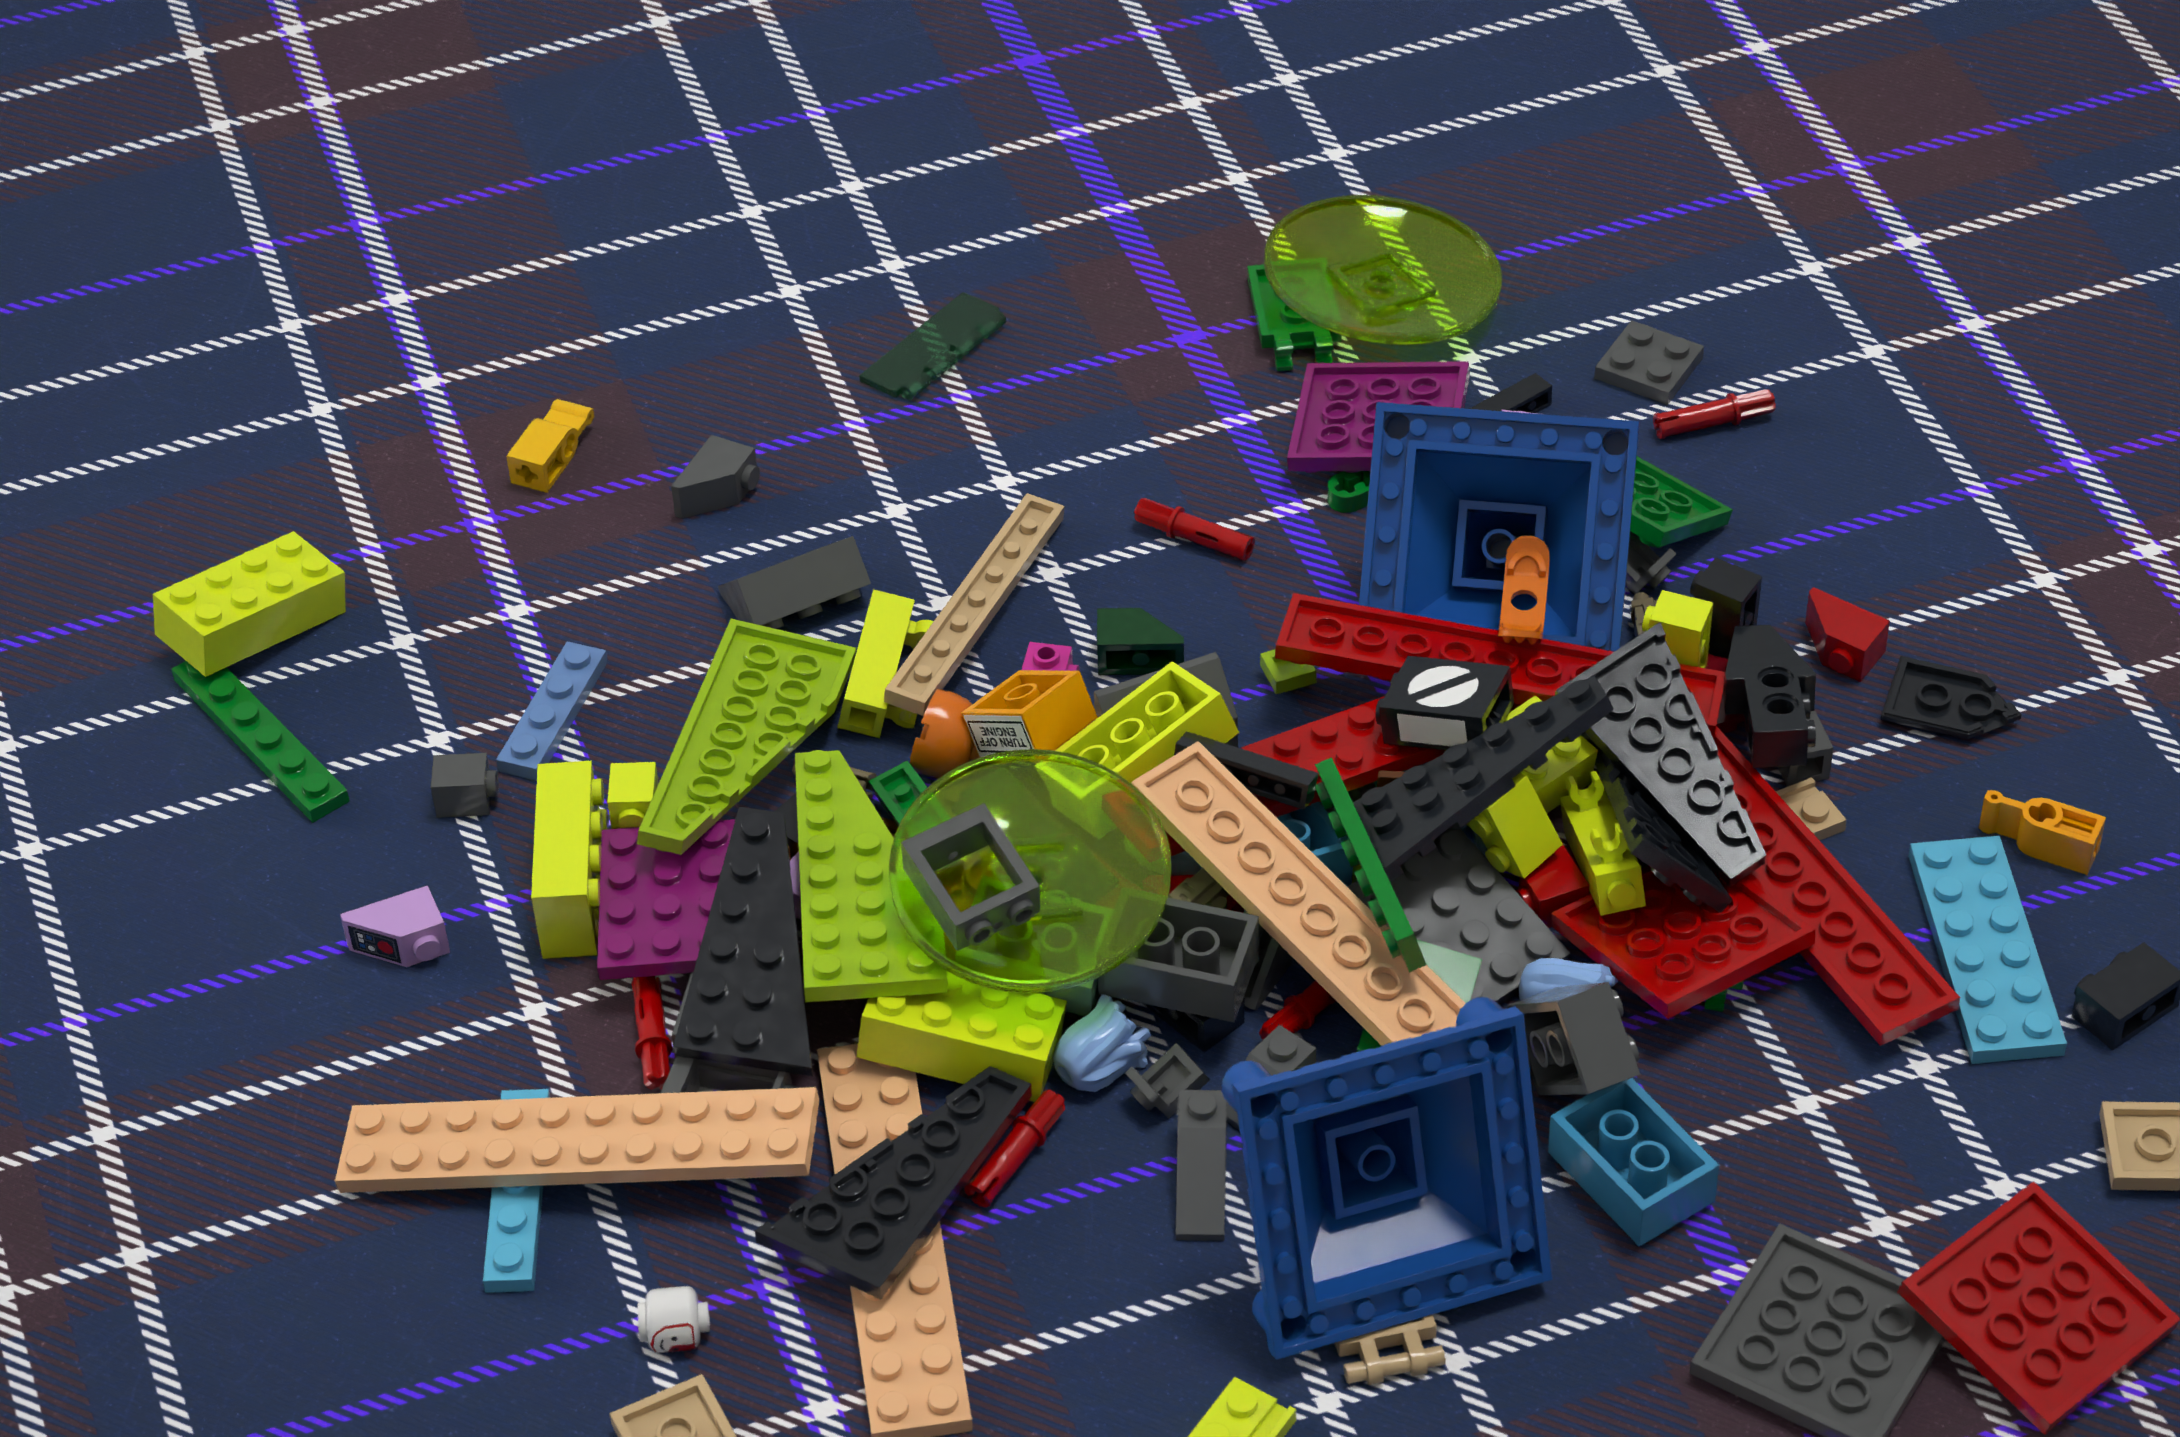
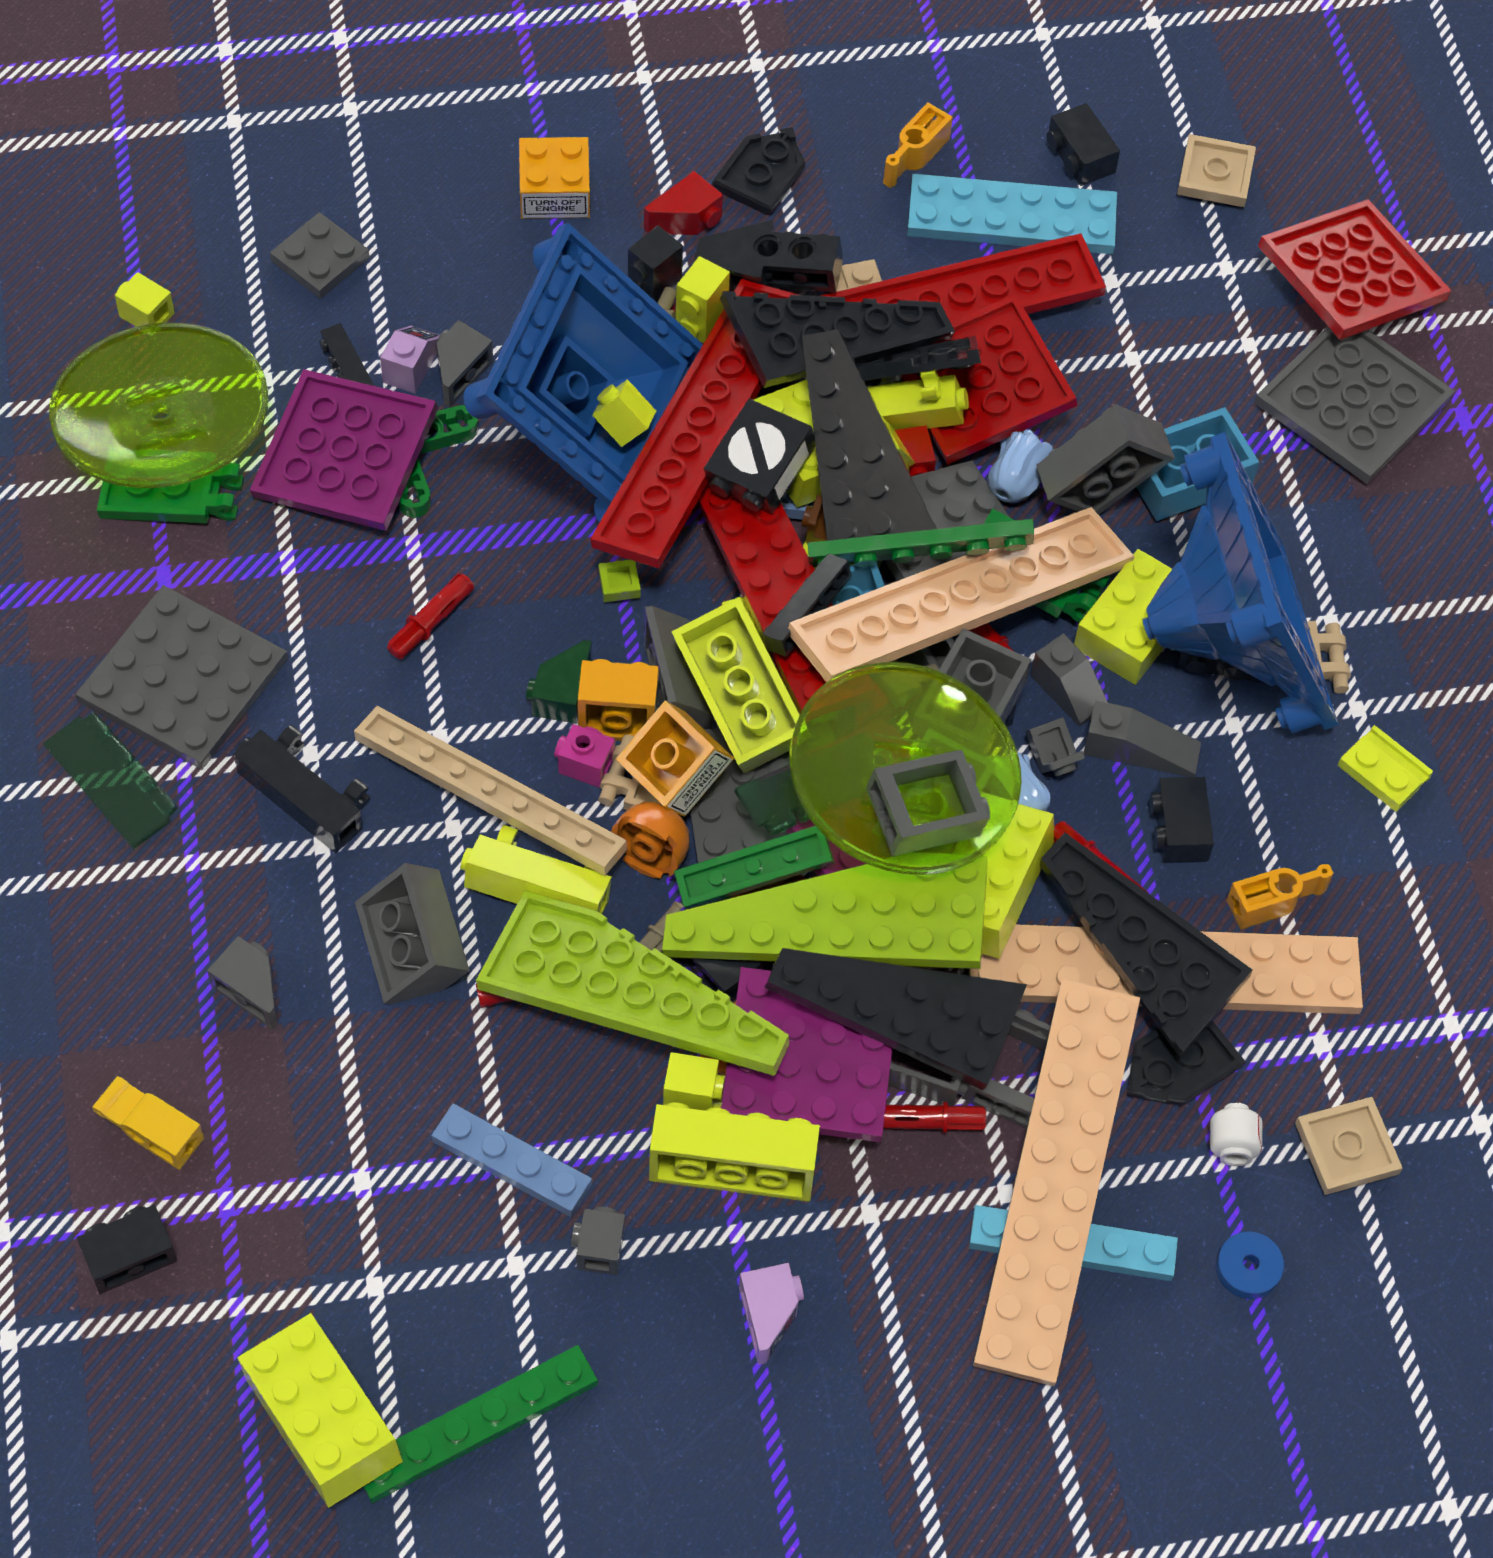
camera: 85 degrees left, 15 degrees up
orange piece [1498,536,1550,645] -> none
green plate [1630,456,1733,548] -> none
red axle [1653,389,1776,439] -> none
none -> dark grey plate [75,585,288,770]
none -> black brick [76,1204,178,1295]
none -> neon yellow brick [115,272,175,336]
none -> black brick [233,725,370,854]
none -> light orange brick [519,137,590,219]
none -> light orange brick [578,659,659,741]
none -> neon yellow brick [592,379,656,447]
none -> black tile [1127,1021,1246,1105]
none -> black brick [1149,777,1214,863]
none -> blue piece [1216,1231,1284,1299]
none -> light orange piece [1226,864,1333,930]

